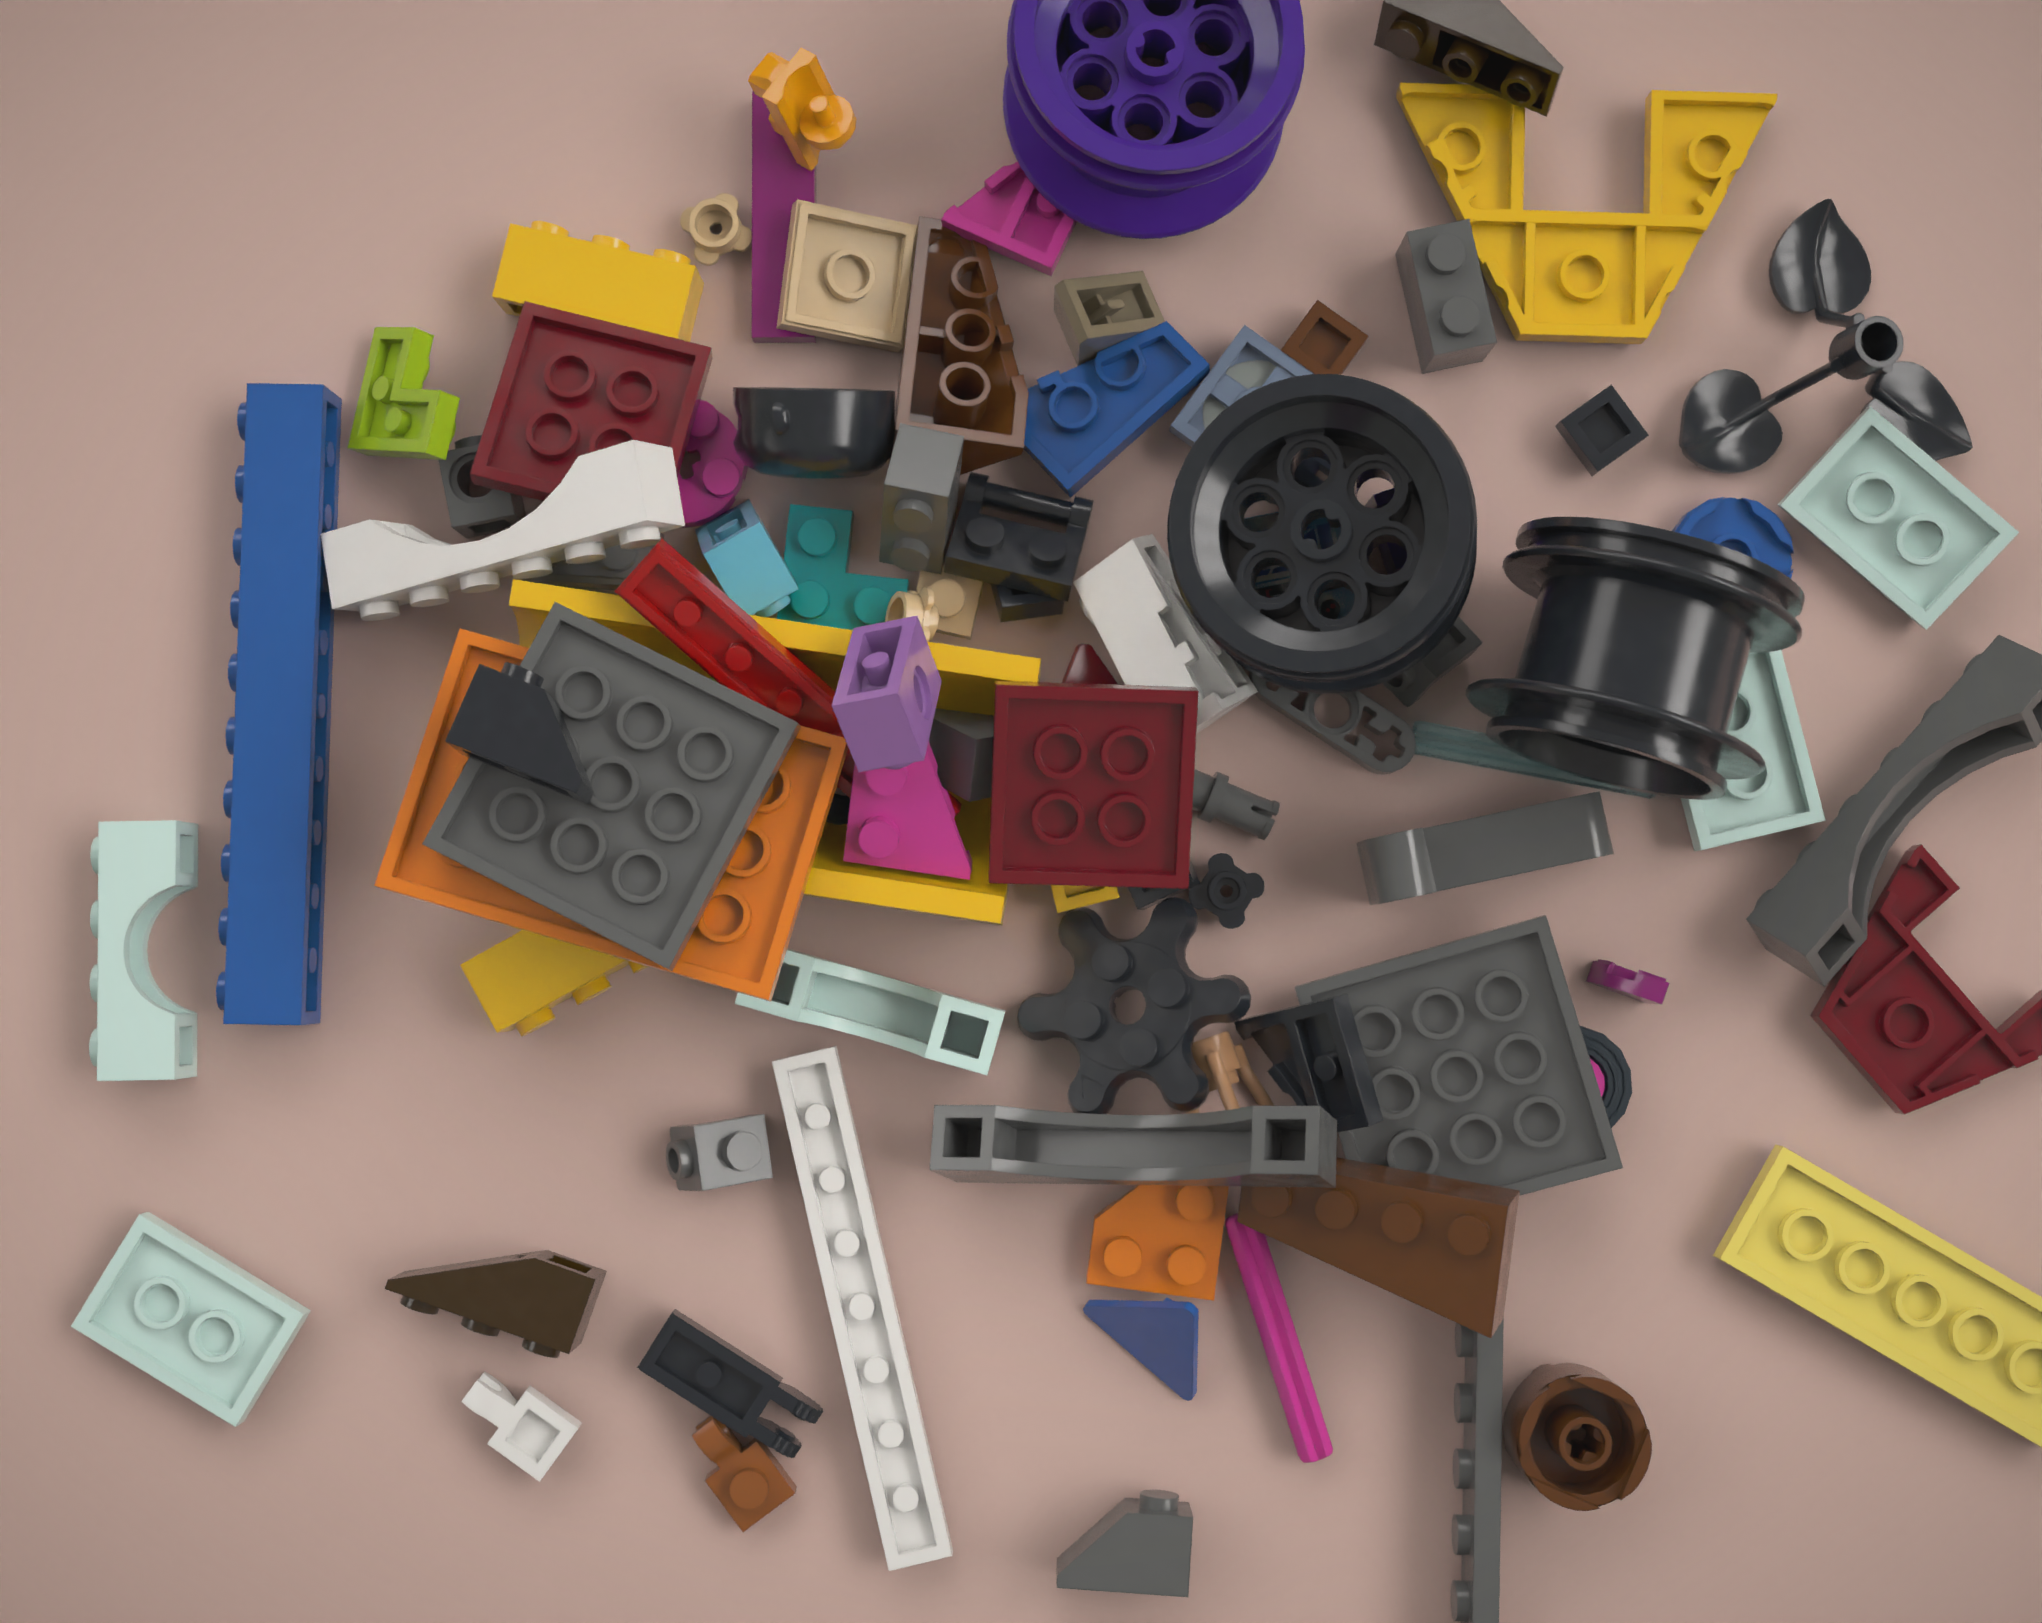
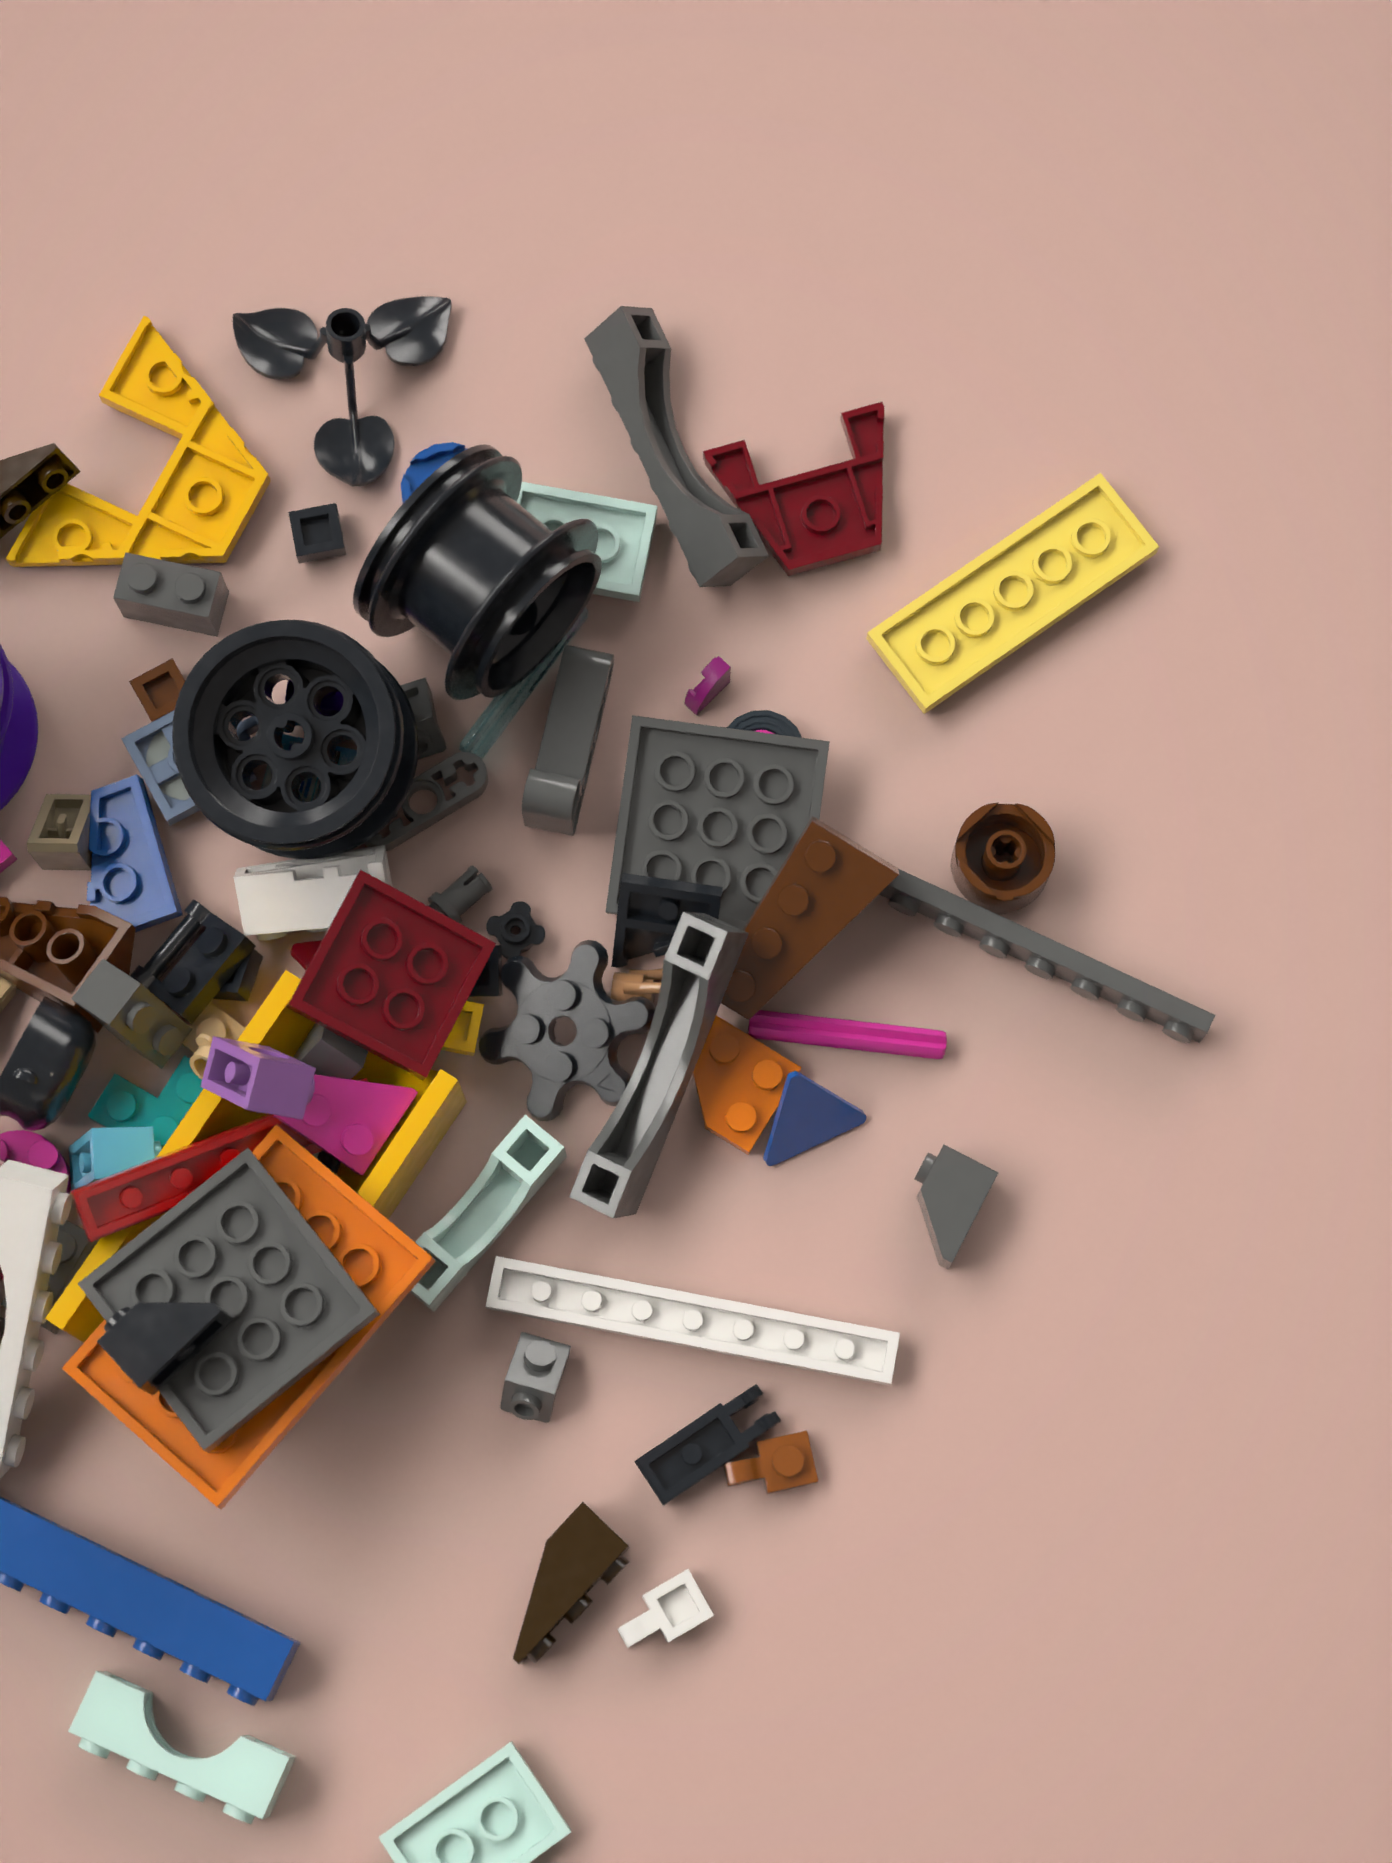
camera: 70 degrees left, 10 degrees down
yellow brick [460,930,649,1037] -> none
light aqua plate [1777,407,2019,630] -> none

